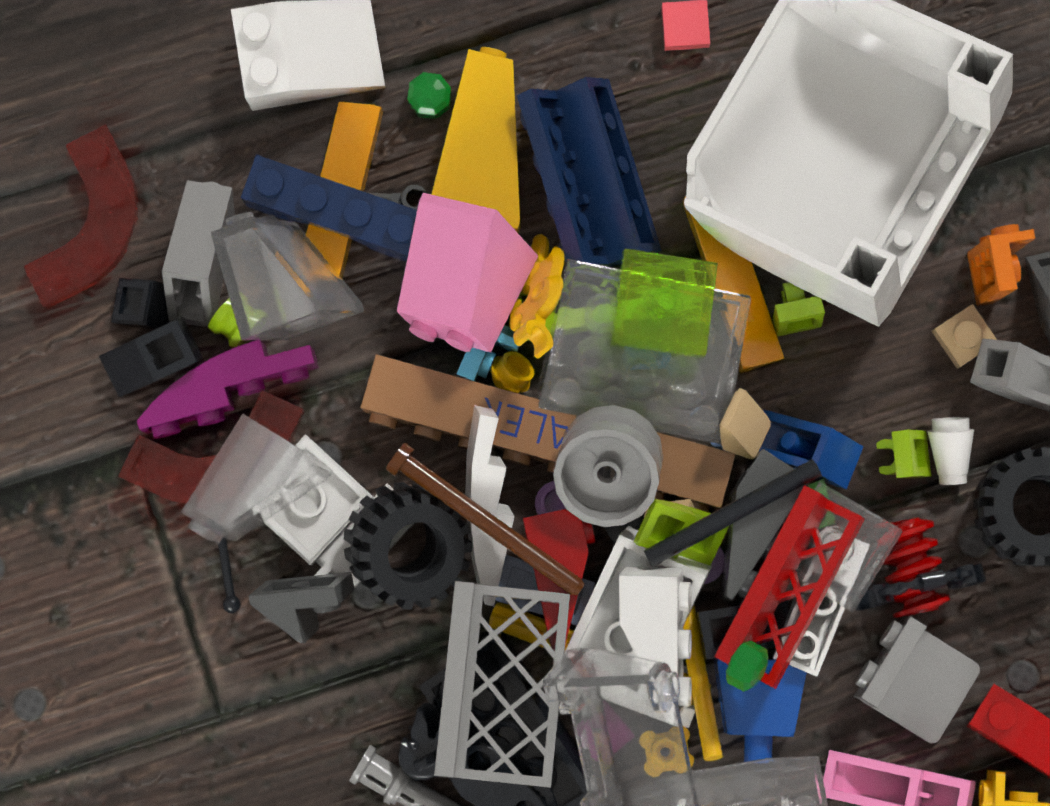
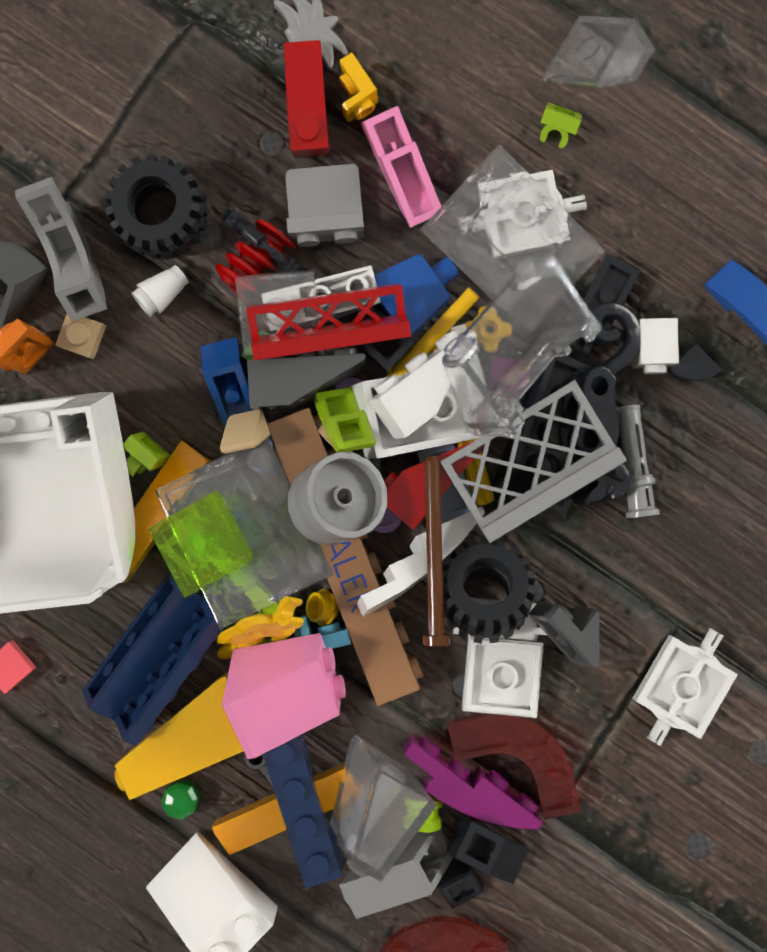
camera: 135 degrees left, 5 degrees up
clear slope [181,414,333,544] -> none
black hinge [210,518,241,614] -> none
black bar [643,459,822,568] -> none
green tile [726,640,768,692] -> none
lime tile [876,429,931,479] -> none
none -> white plate [632,628,738,746]

